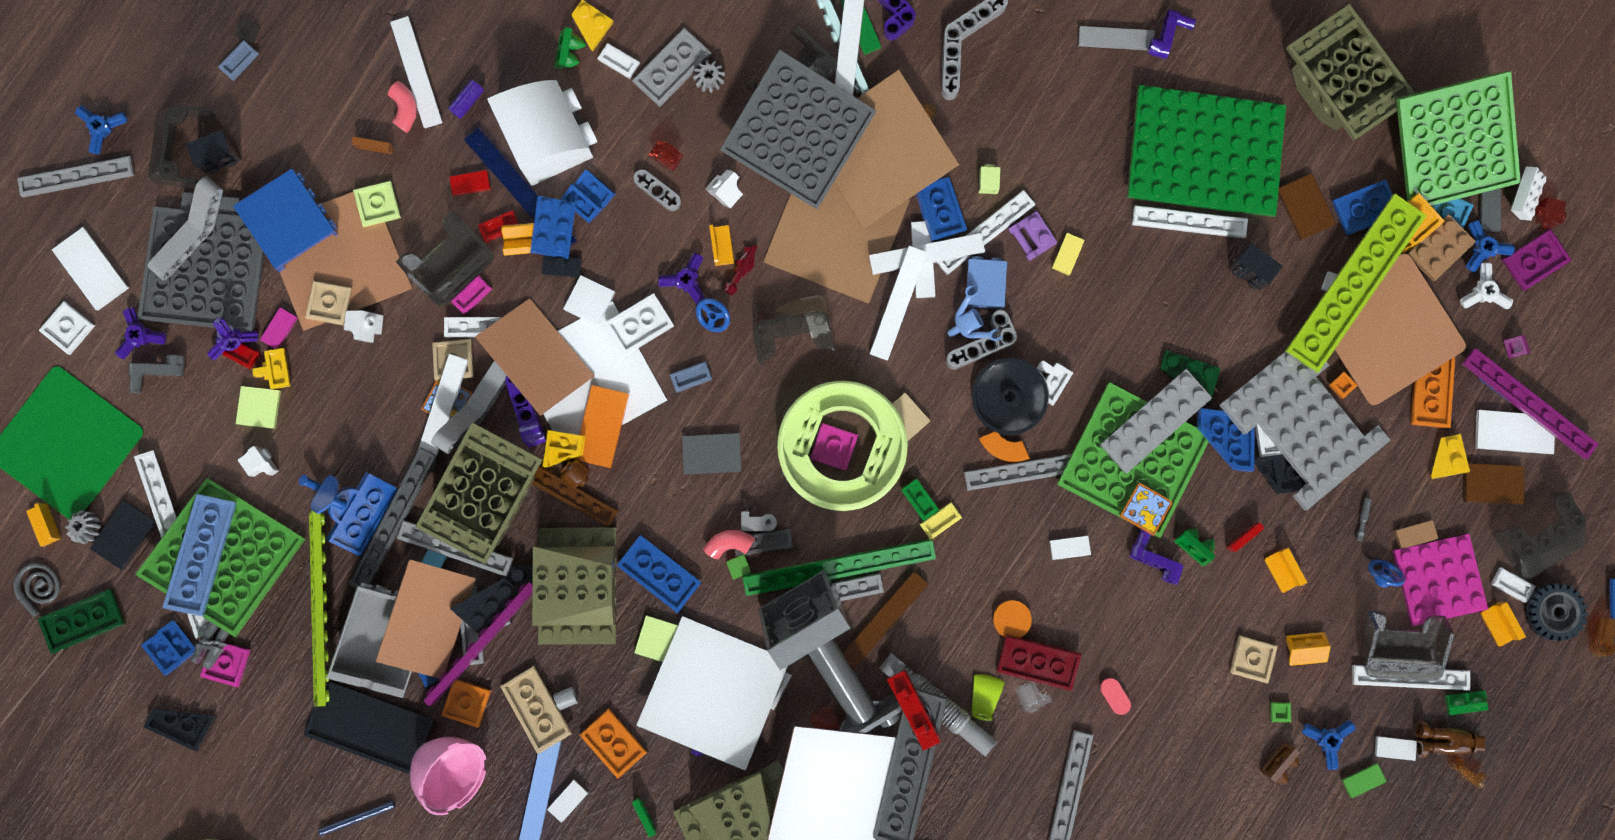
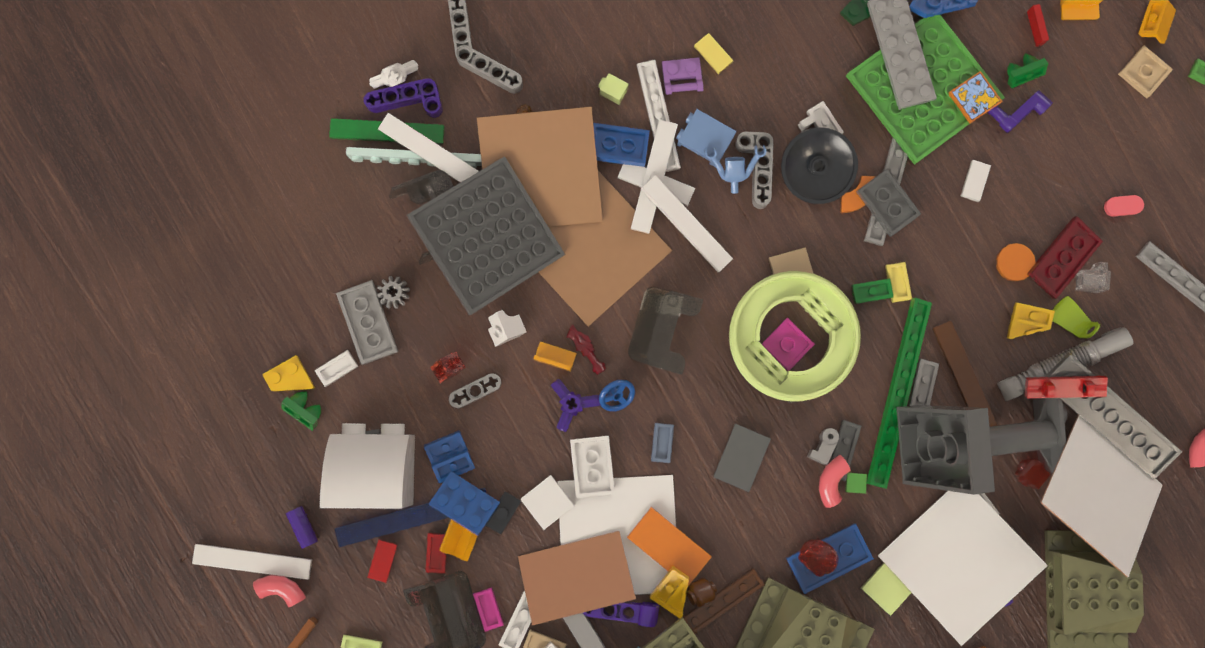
camera: 65 degrees left, 0 degrees up
none -> clear red plate [798,538,839,577]
none -> dark grey tile [856,169,921,237]
none -> yellow wing [1007,302,1055,339]

